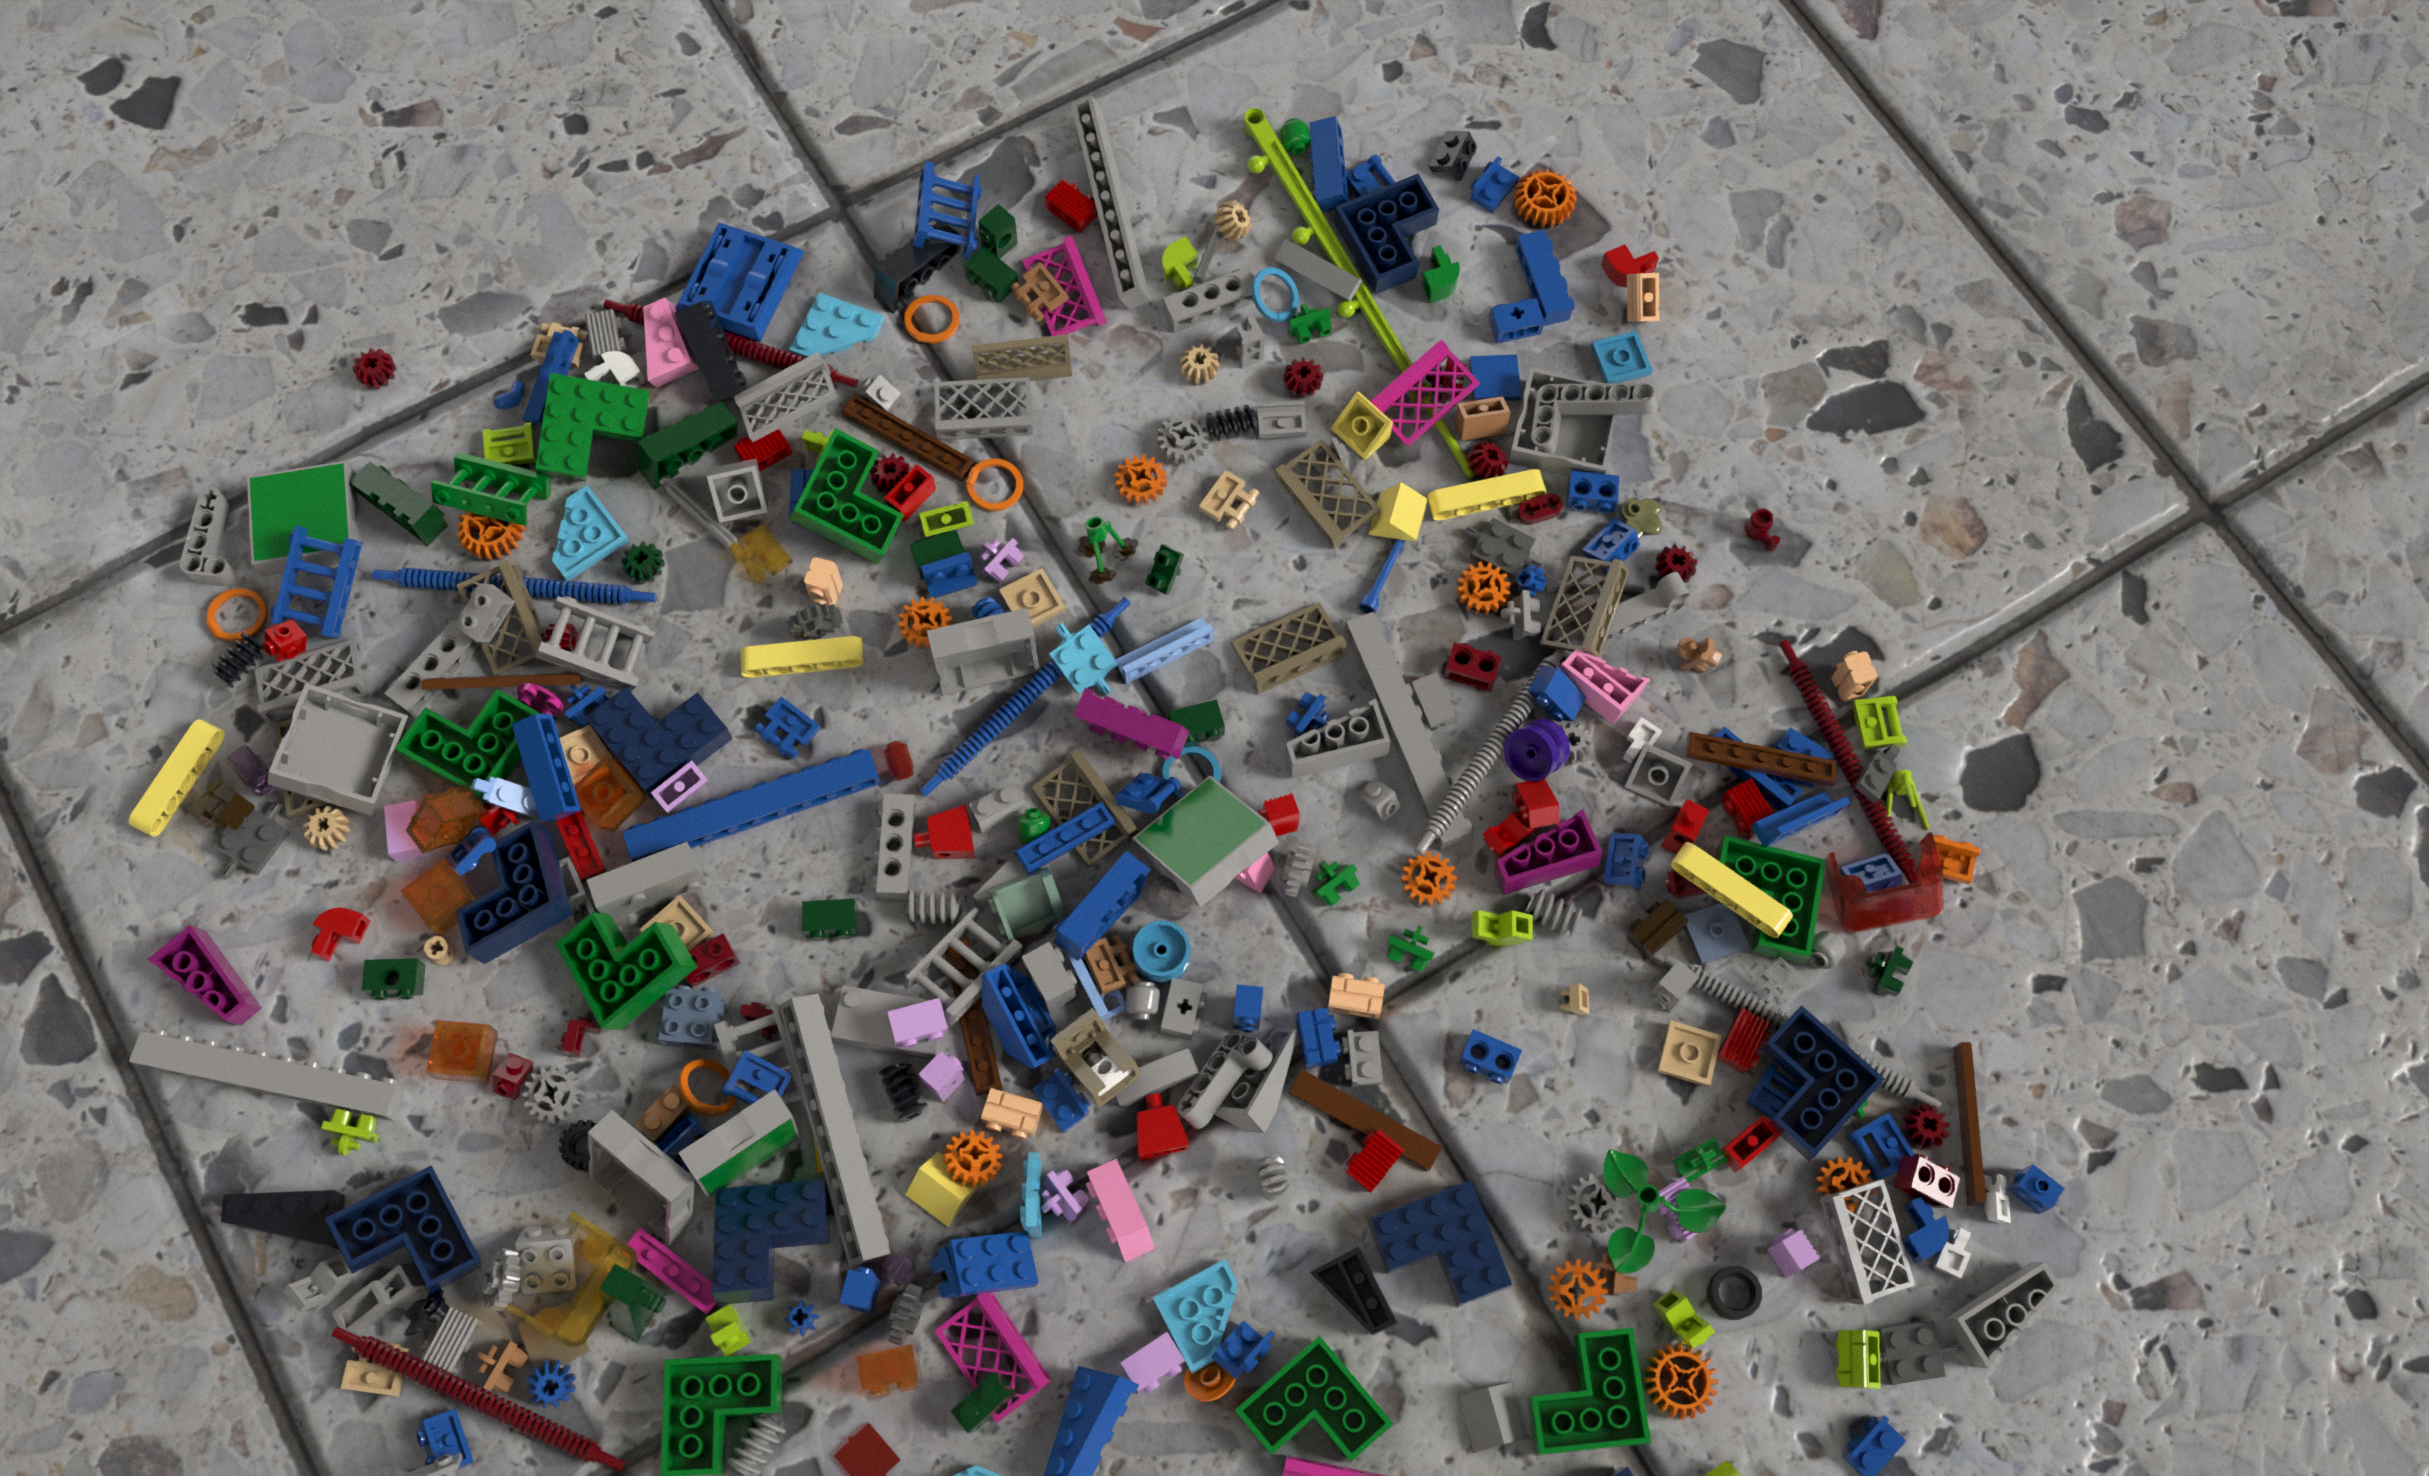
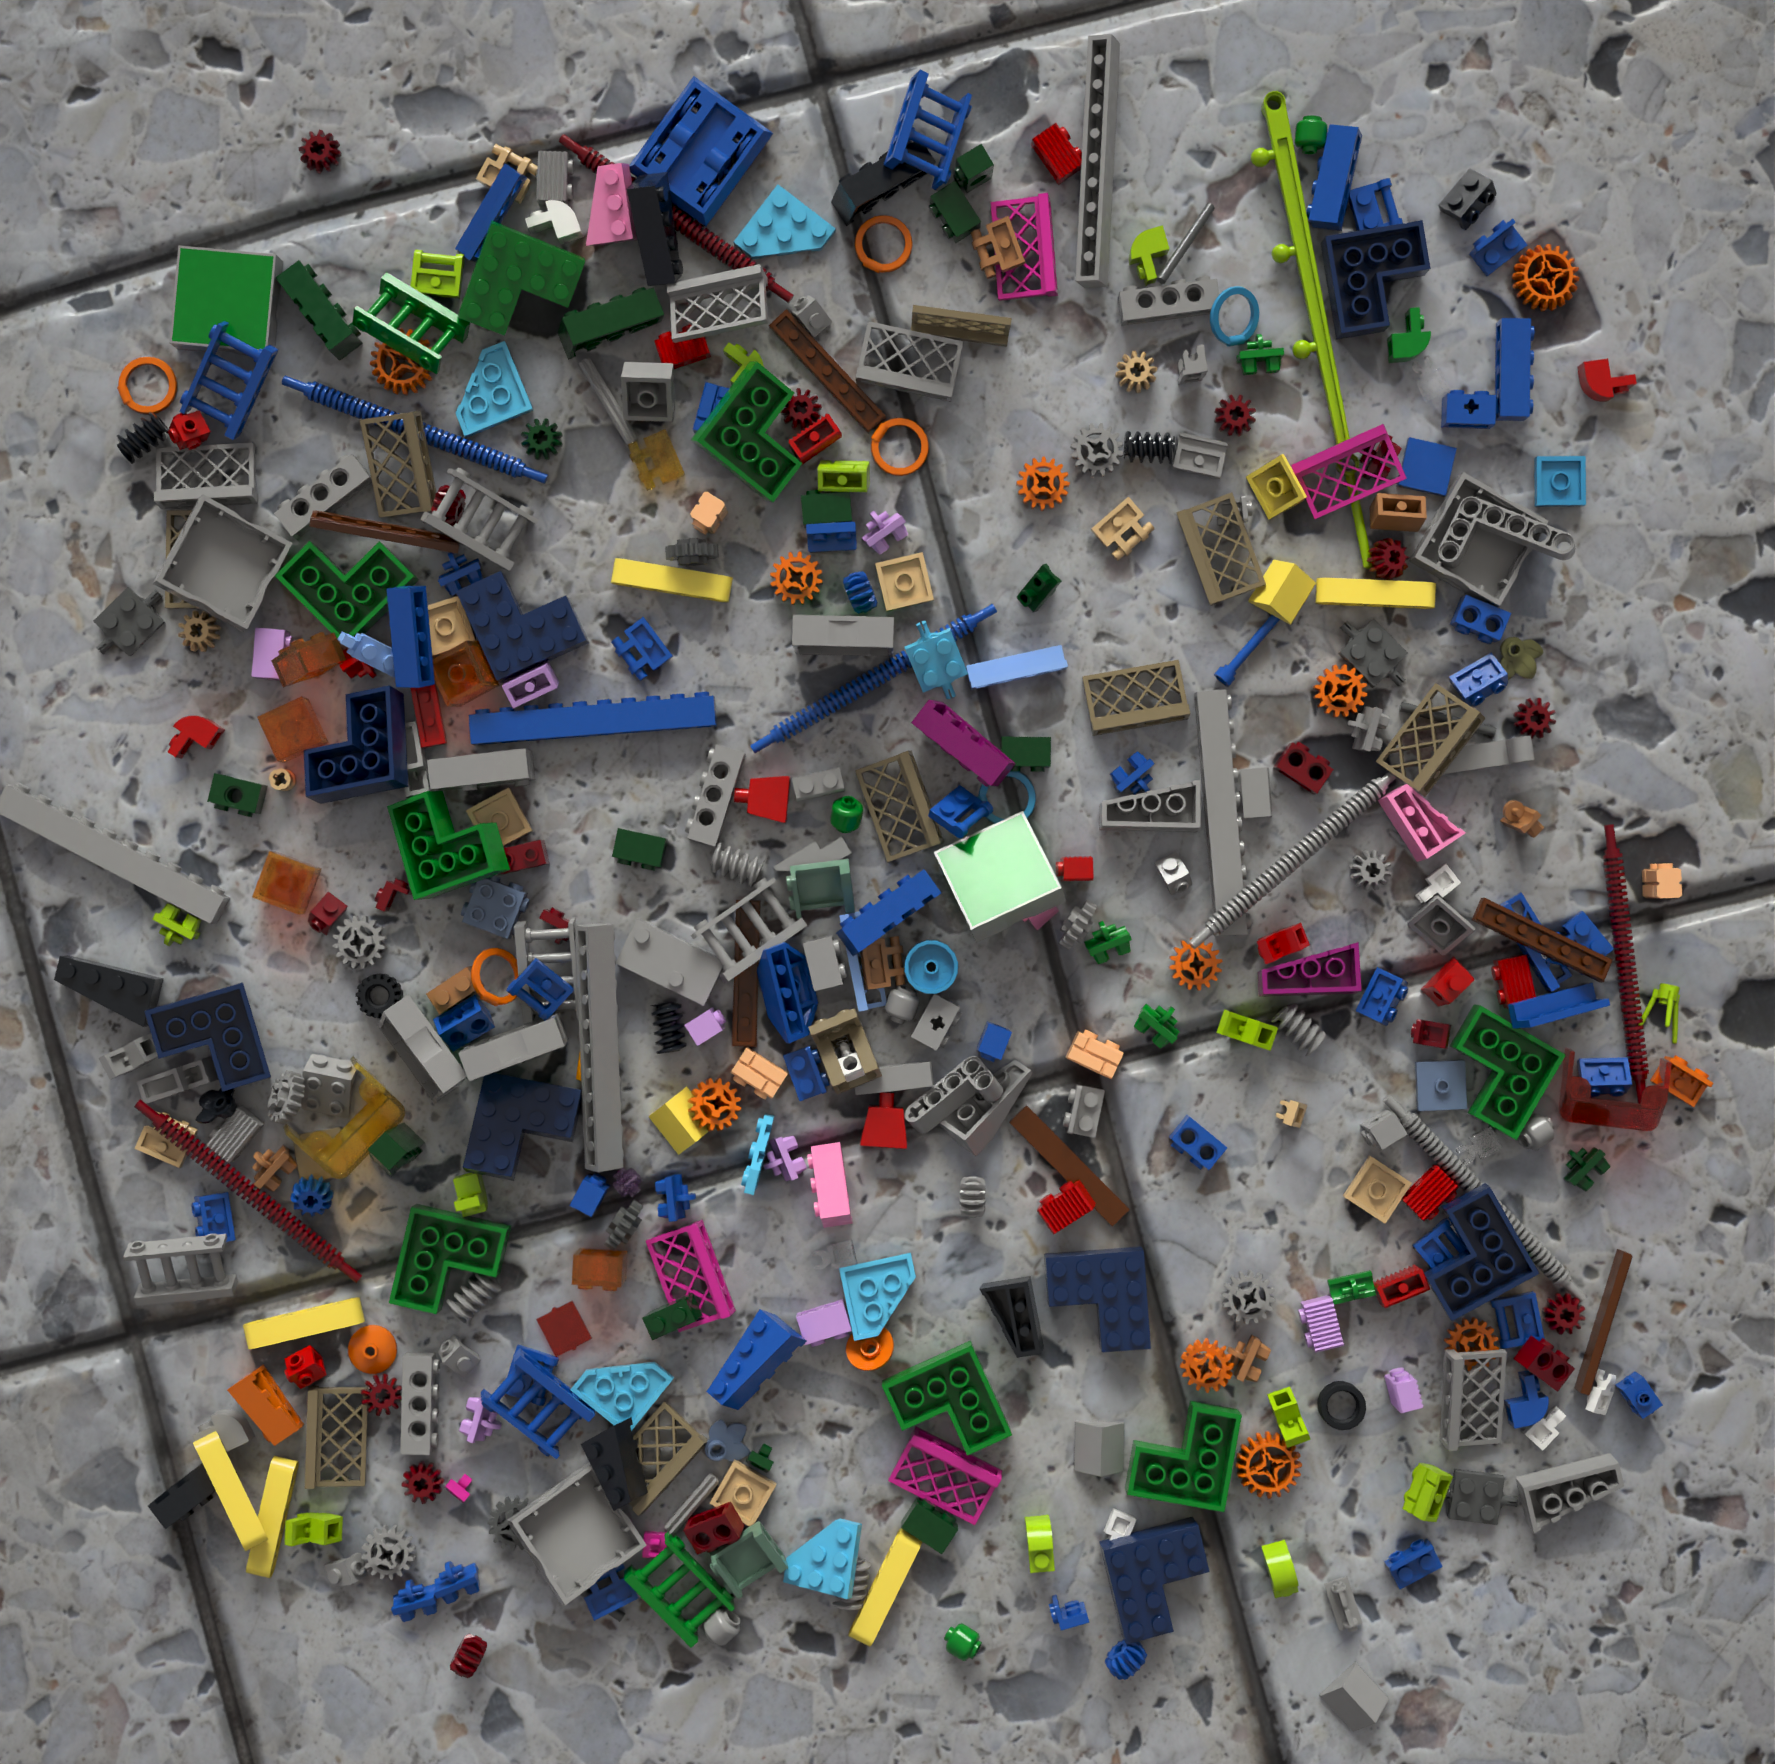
camera: 15 degrees right, 20 degrees up
light yellow beam [129,719,225,837] -> none
magenta wedge [147,925,262,1025] -> none
light grey beam [179,487,236,586] -> none
dark brown brick [196,780,255,830] -> none
brick [226,746,276,796] -> none
blue plate [446,826,496,875] -> none
light grey brick [454,583,516,643] -> none
blue arm [493,381,525,410] -> none
dark pink dish [516,683,564,718] -> none
dark pink plate [623,1228,718,1316] -> none
blue gear [784,1300,820,1336] -> none
clear red brick [883,741,914,781] -> none
lavender brick [887,998,948,1049] -> none
blue plate [948,1231,1039,1297] -> none
blue tile [1014,802,1115,874] -> none
plant [1078,516,1139,584] -> none
blue bracket [1211,1320,1274,1380] -> none
tan gear [1213,200,1252,242] -> none
light grey tile [1274,239,1362,302] -> none
blue brick [1295,1008,1341,1069] -> none
dark purple wheel [1504,719,1570,782] -> none
red brick [1512,778,1560,829] -> none
blue gear [1516,564,1547,596] -> none
dark red beam [1517,493,1563,525] -> none
blue brick [1527,667,1587,722] -> none
green plant [1603,1149,1726,1274] -> none
dark brown brick [1626,899,1689,960] -> none
light nougat brick [1627,273,1659,322] -> none
light yellow beam [1670,842,1793,938] -> none
dark red piece [1745,508,1780,552] -> none
lime plate [1852,696,1907,750] -> none
dark grey hinge [1854,743,1900,803] -> none

